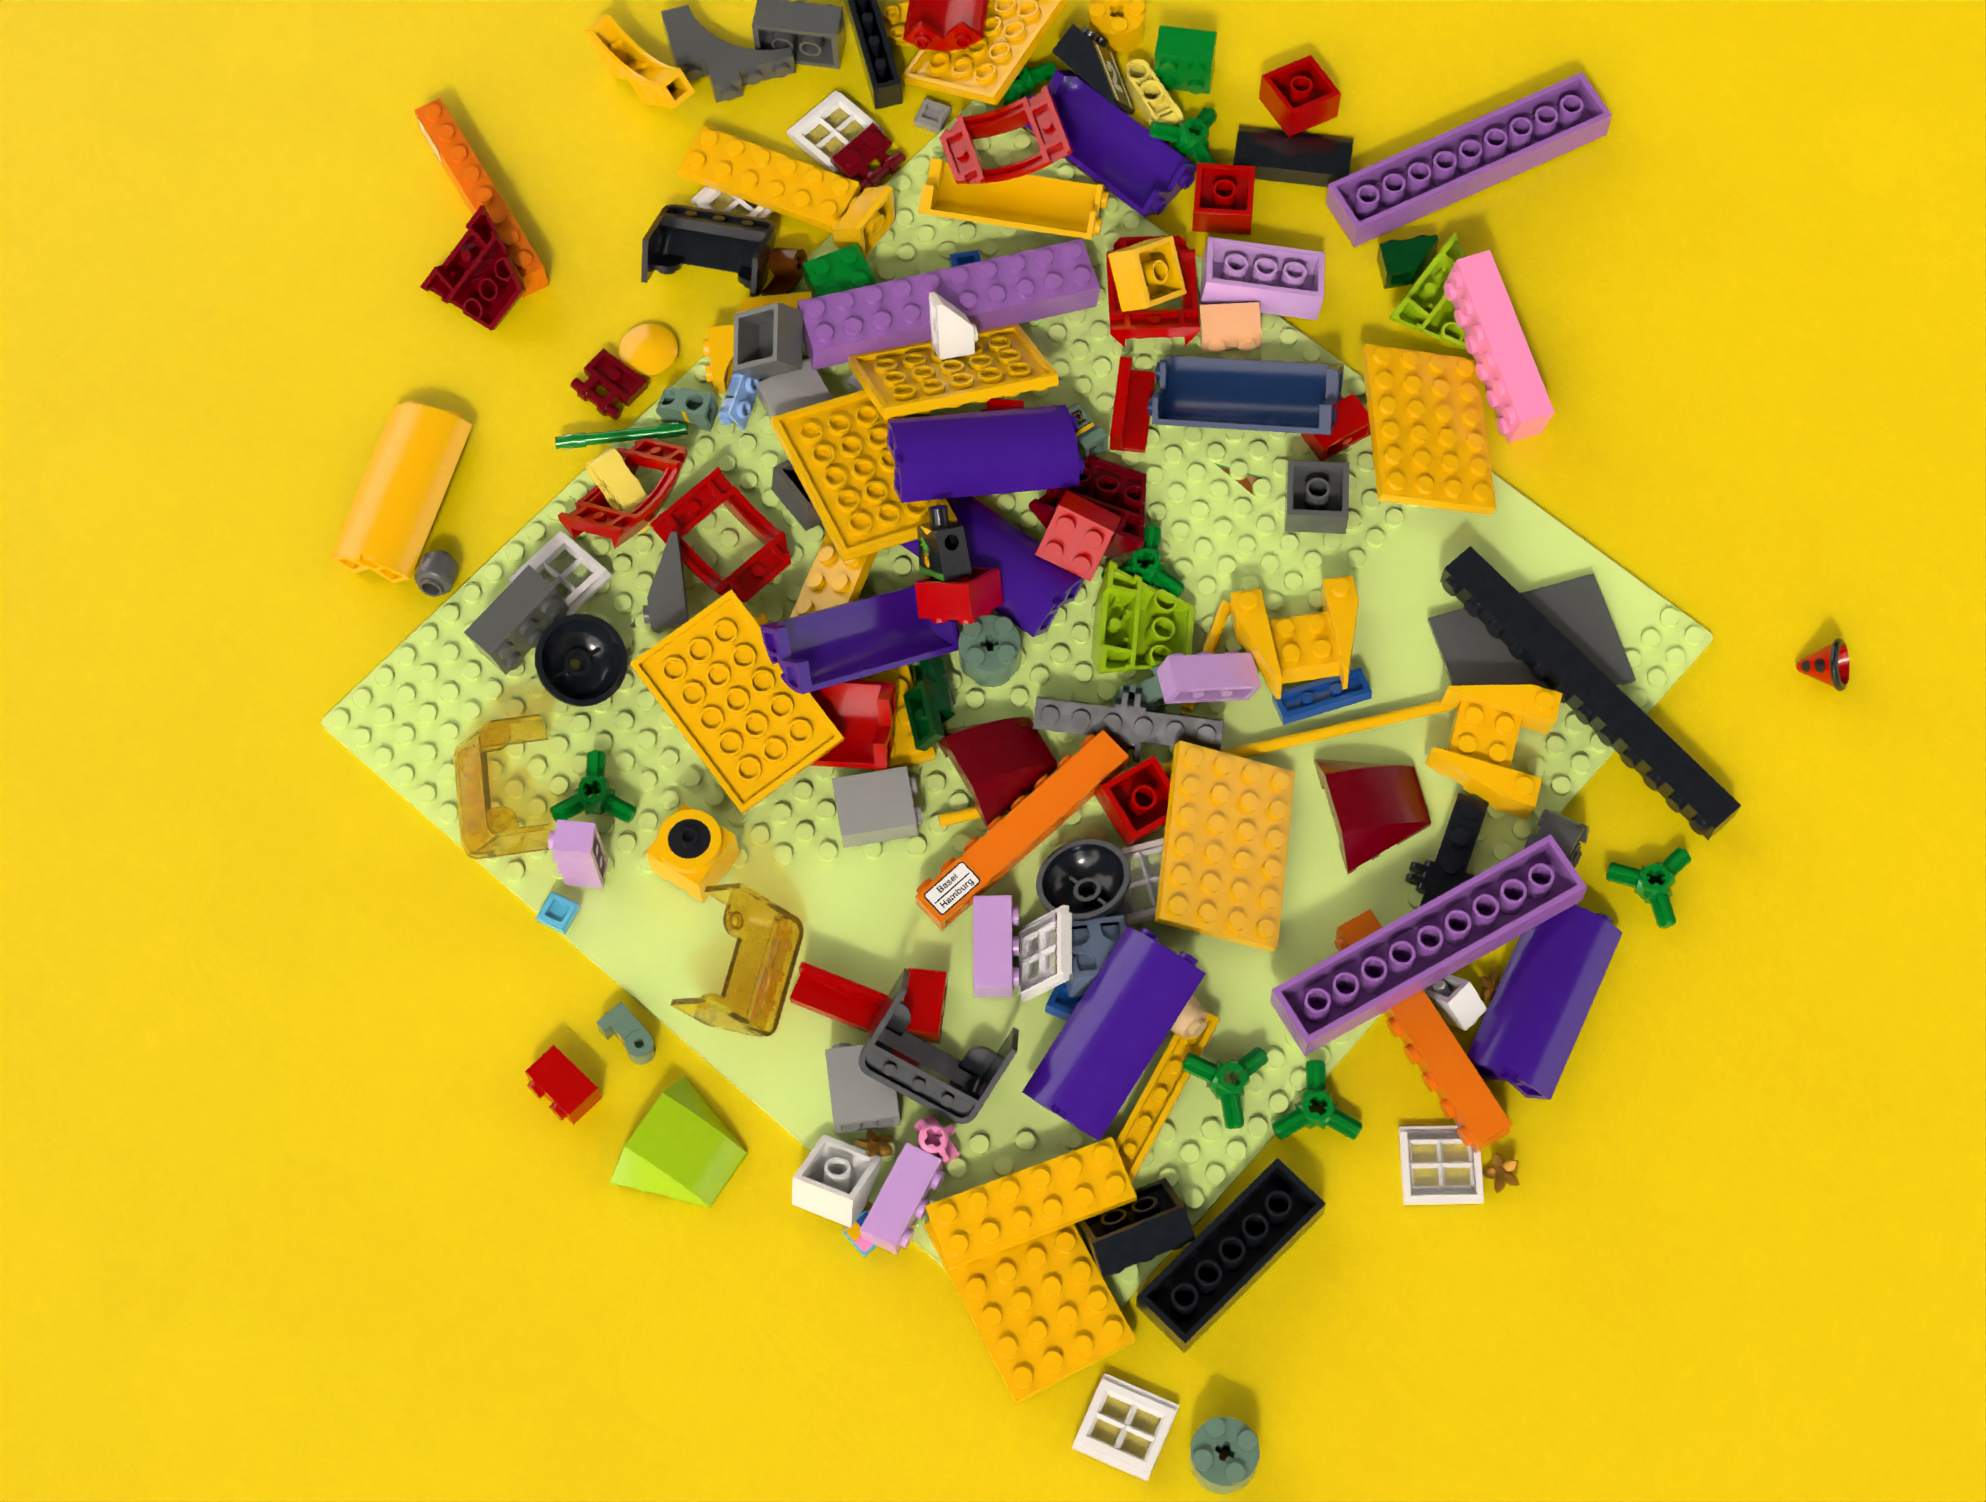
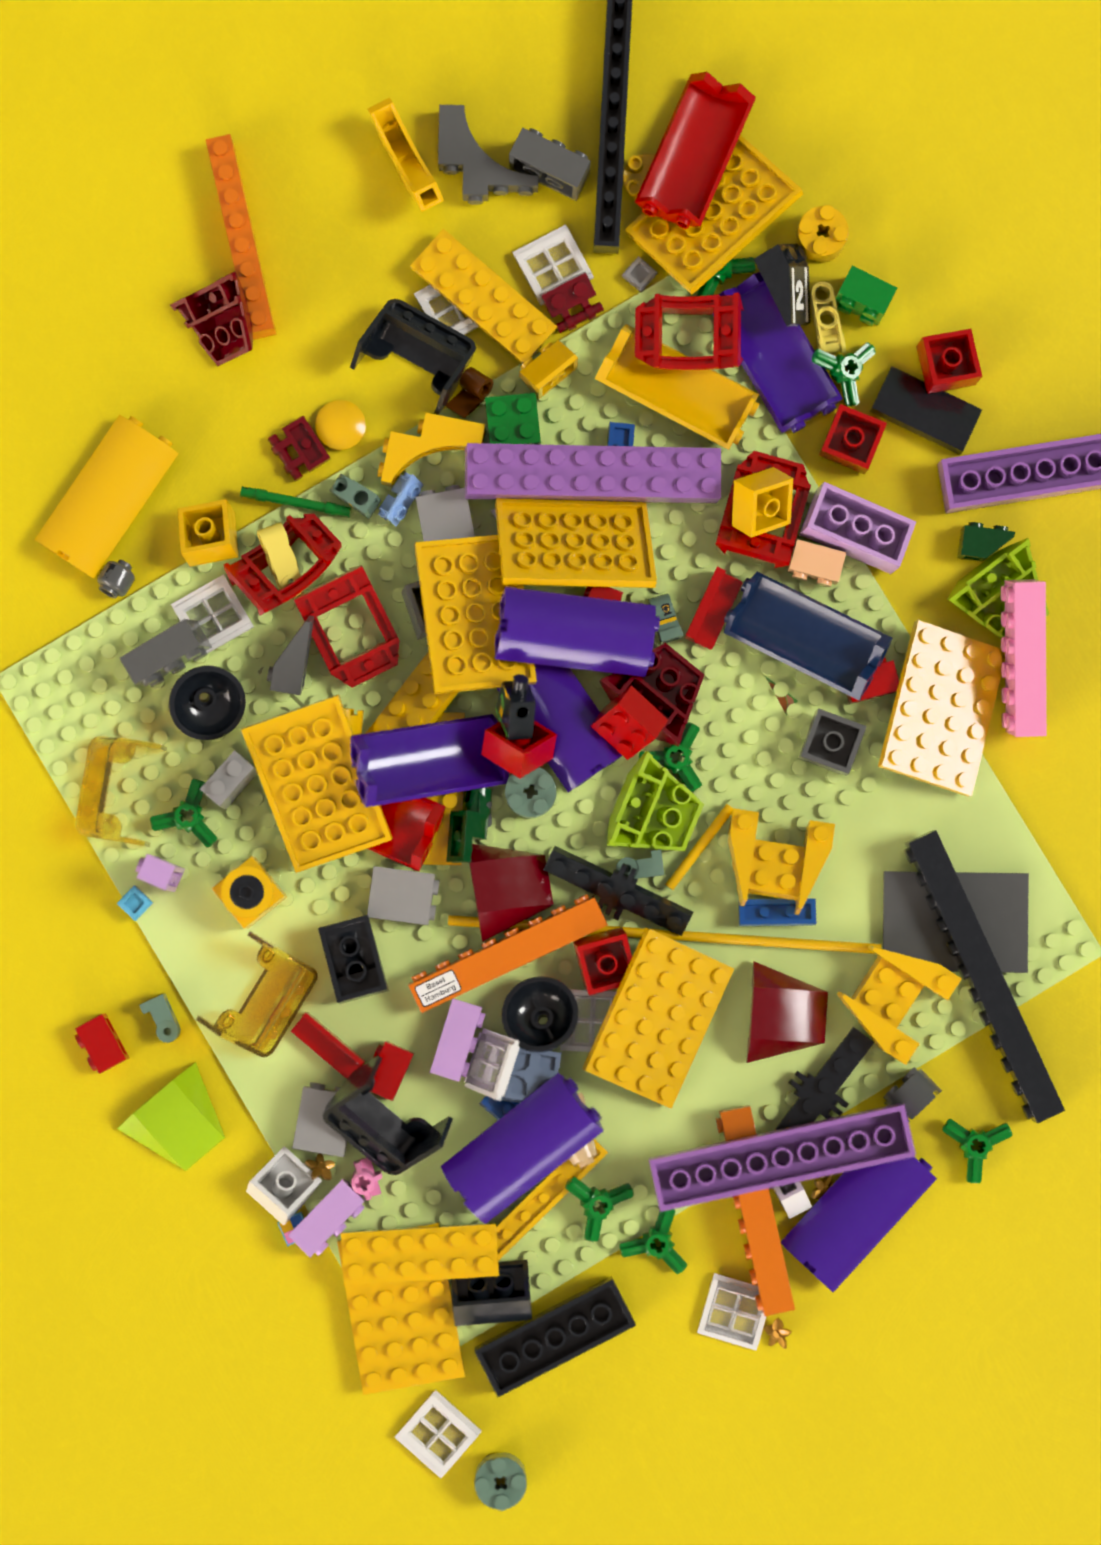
camera: 10 degrees right, 20 degrees up
dark grey piece [733,302,803,380] -> none
white slope [929,292,978,360] -> none
lavender brick [1156,650,1261,704] -> none
none -> yellow brick [178,499,239,567]
none -> light grey brick [200,750,258,809]
none -> black slope [318,915,389,1004]

